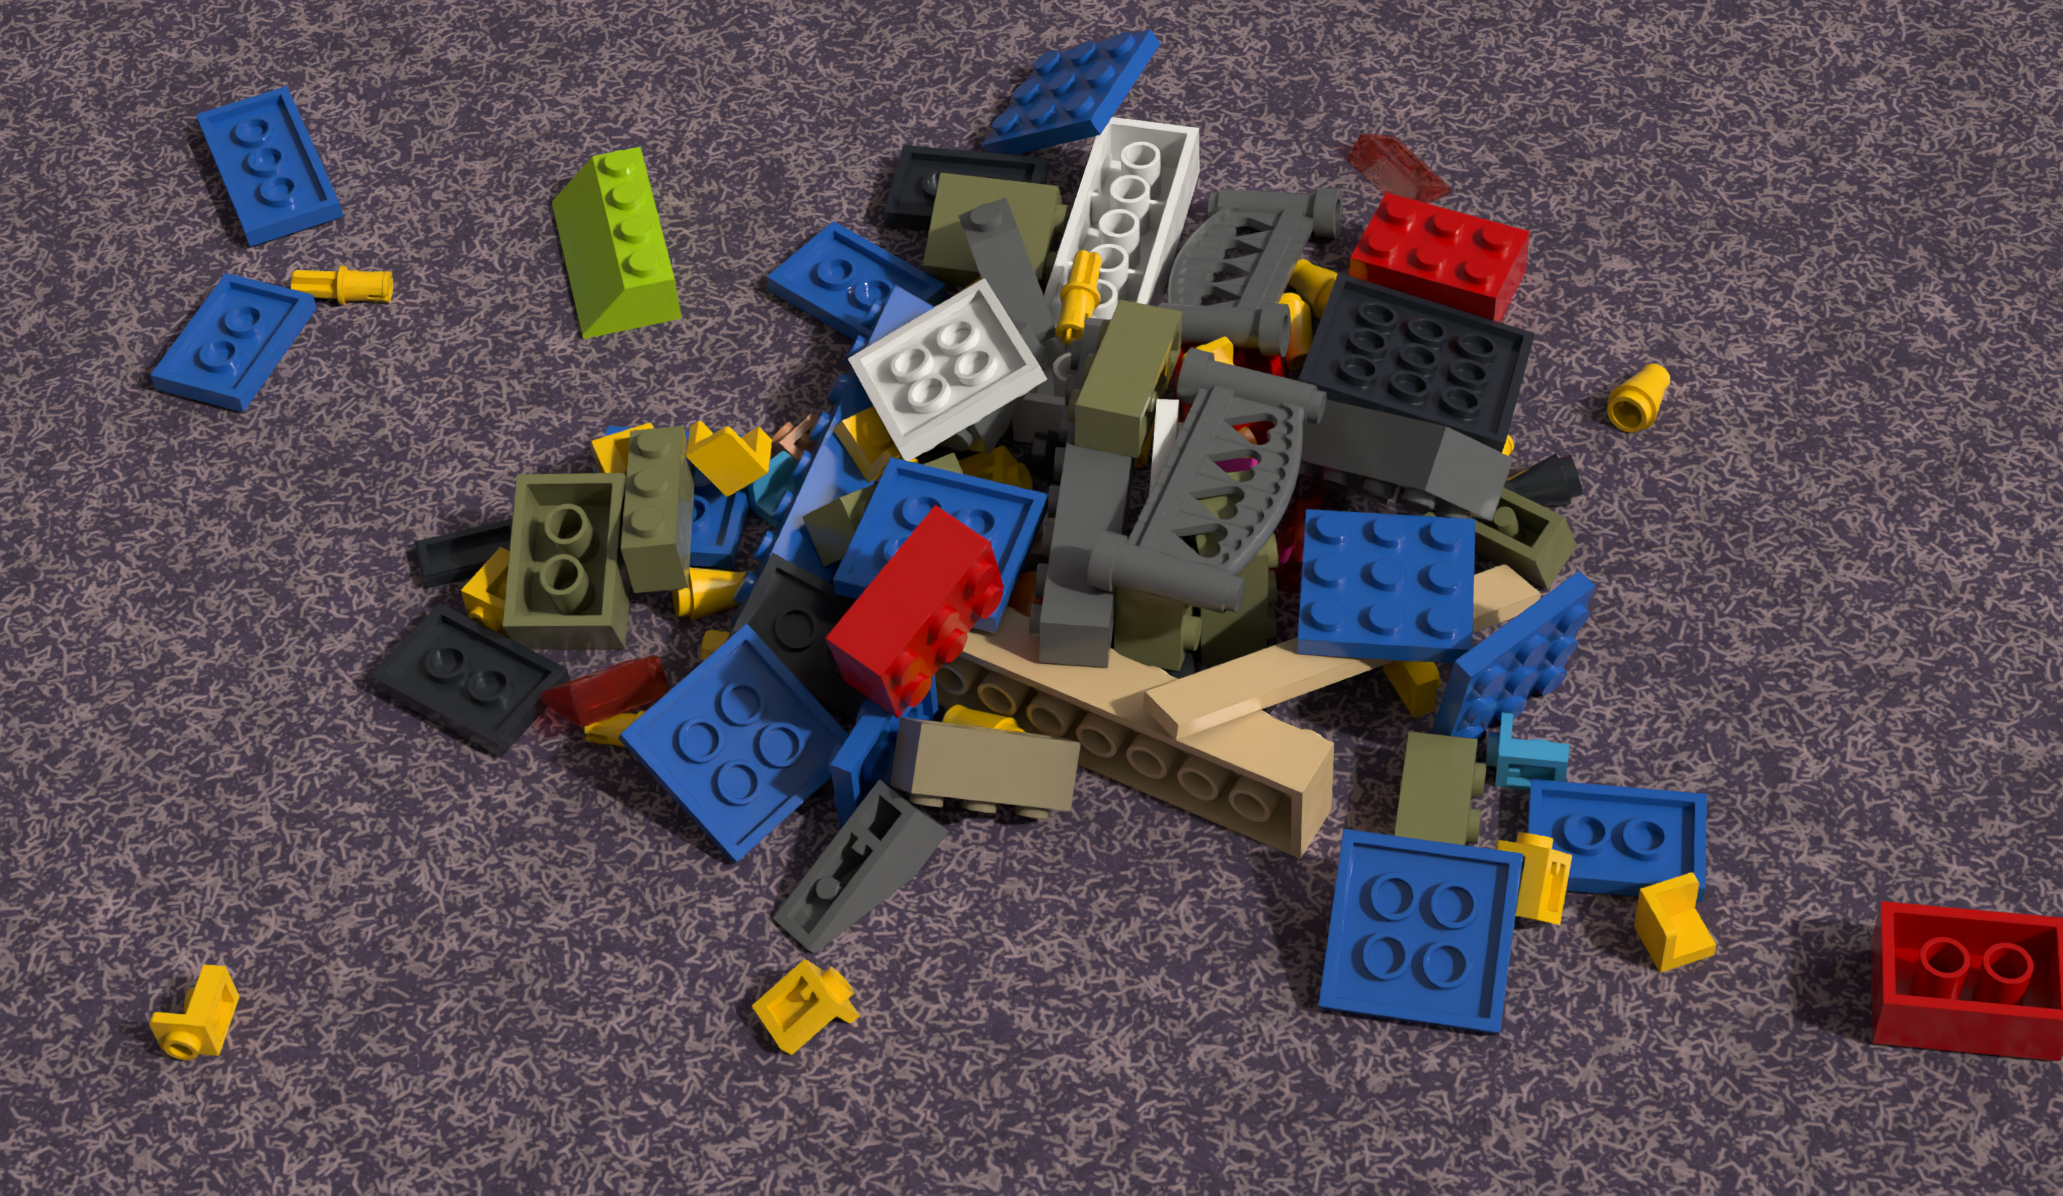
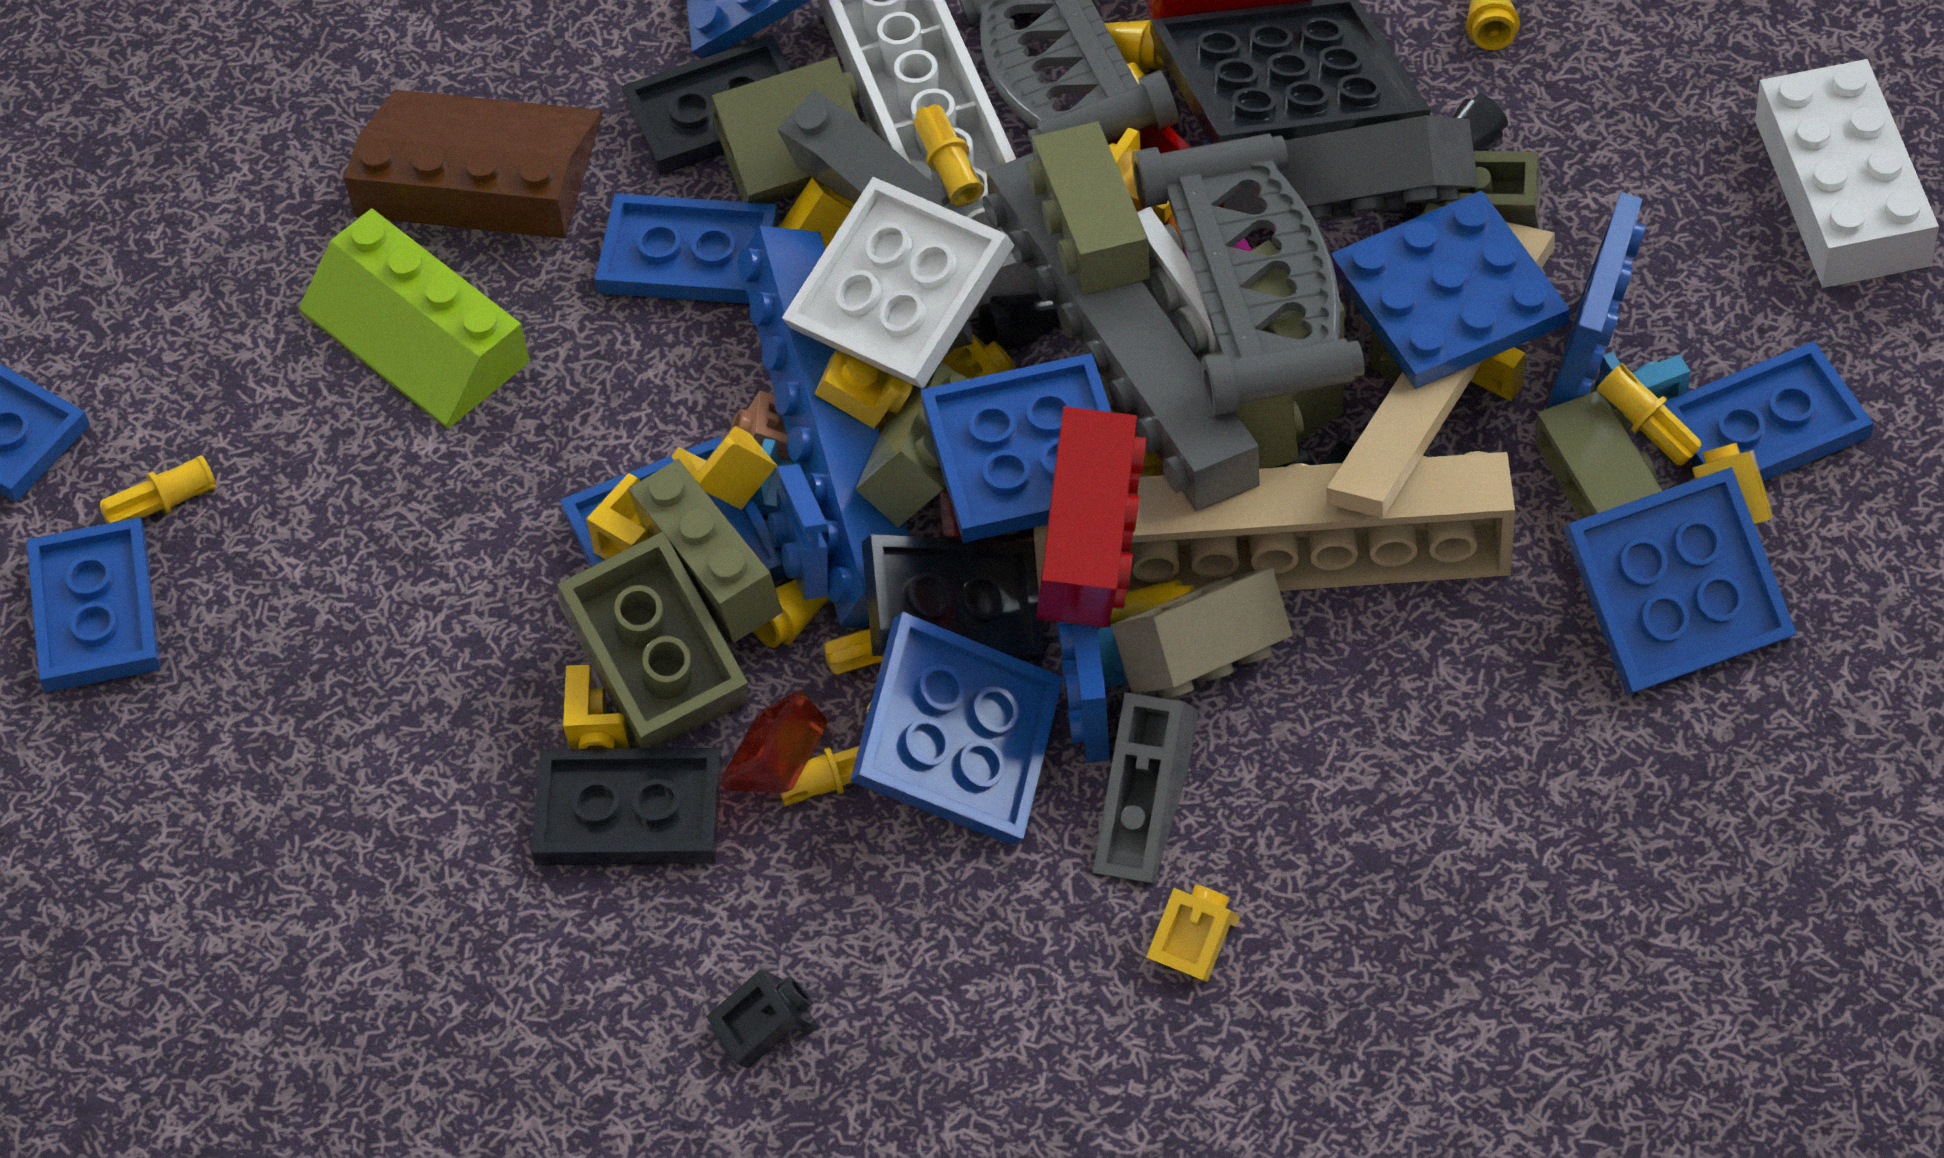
camera: 30 degrees left, 5 degrees up
black tile [414,518,513,589] -> none
yellow panel [1634,873,1716,973] -> none
none -> reddish brown slope [344,89,603,239]
none -> black bracket [706,969,819,1068]
none -> blue plate [768,464,828,600]
none -> yellow axle [1596,363,1702,466]
none -> white brick [1755,59,1939,288]

